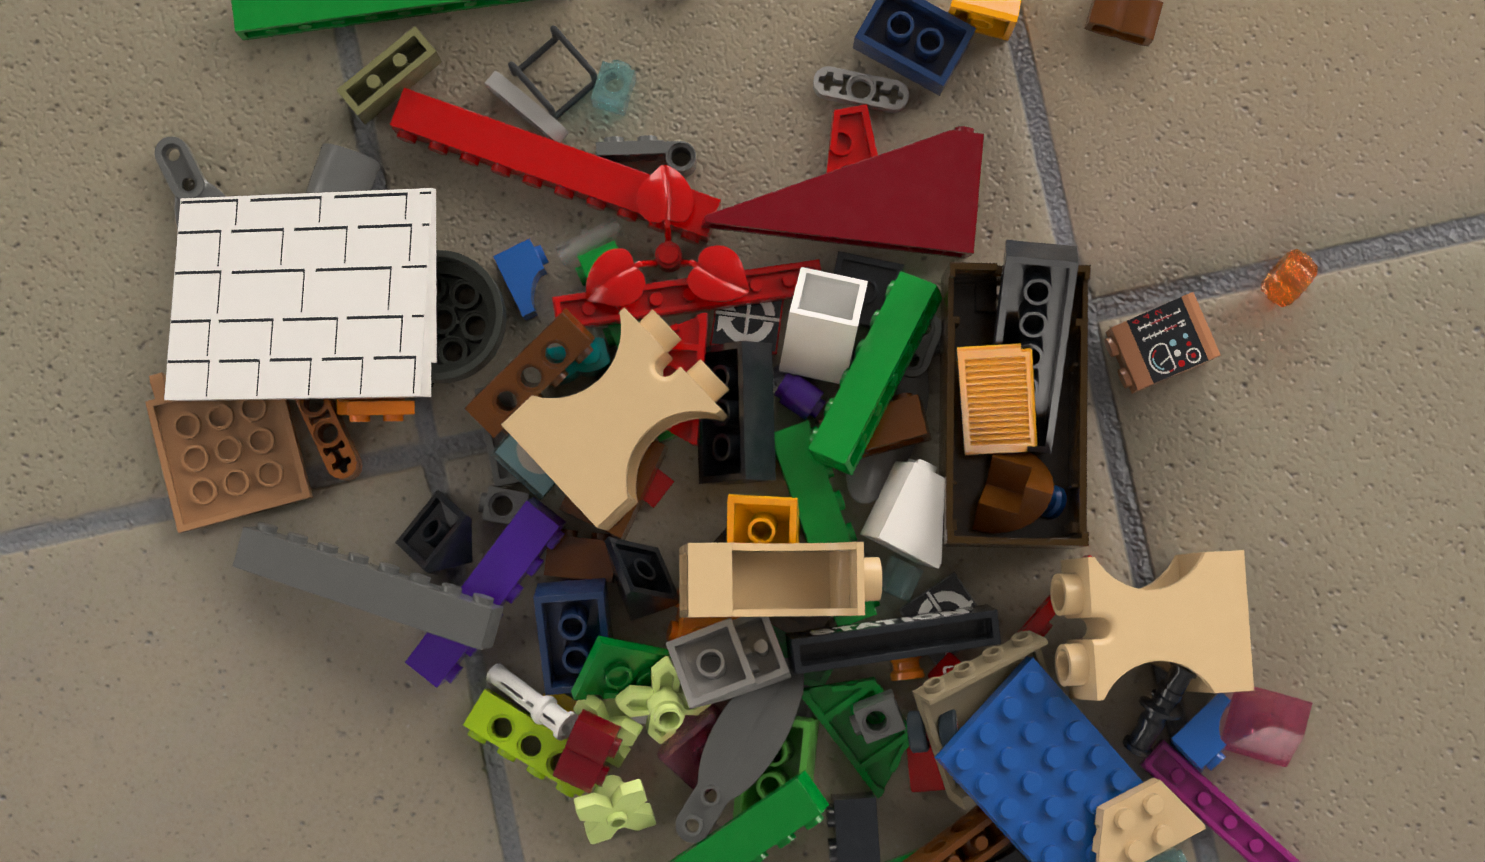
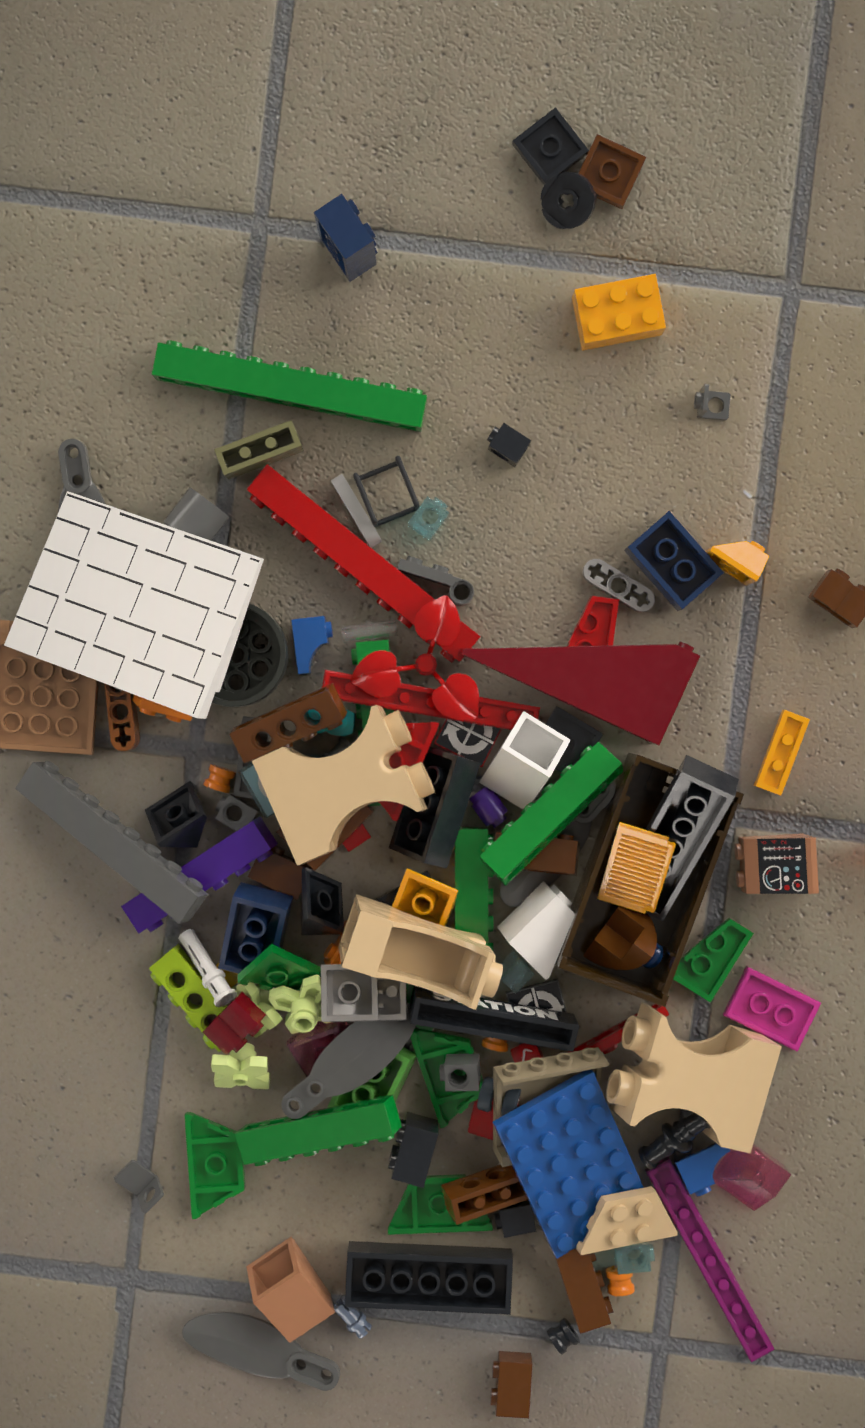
camera: 15 degrees right, 5 degrees up
none -> orange wheel [203,764,236,793]
none -> green wing [673,918,754,1003]
none -> dark pink tile [723,966,821,1052]
none -> light orange plate [754,710,810,796]

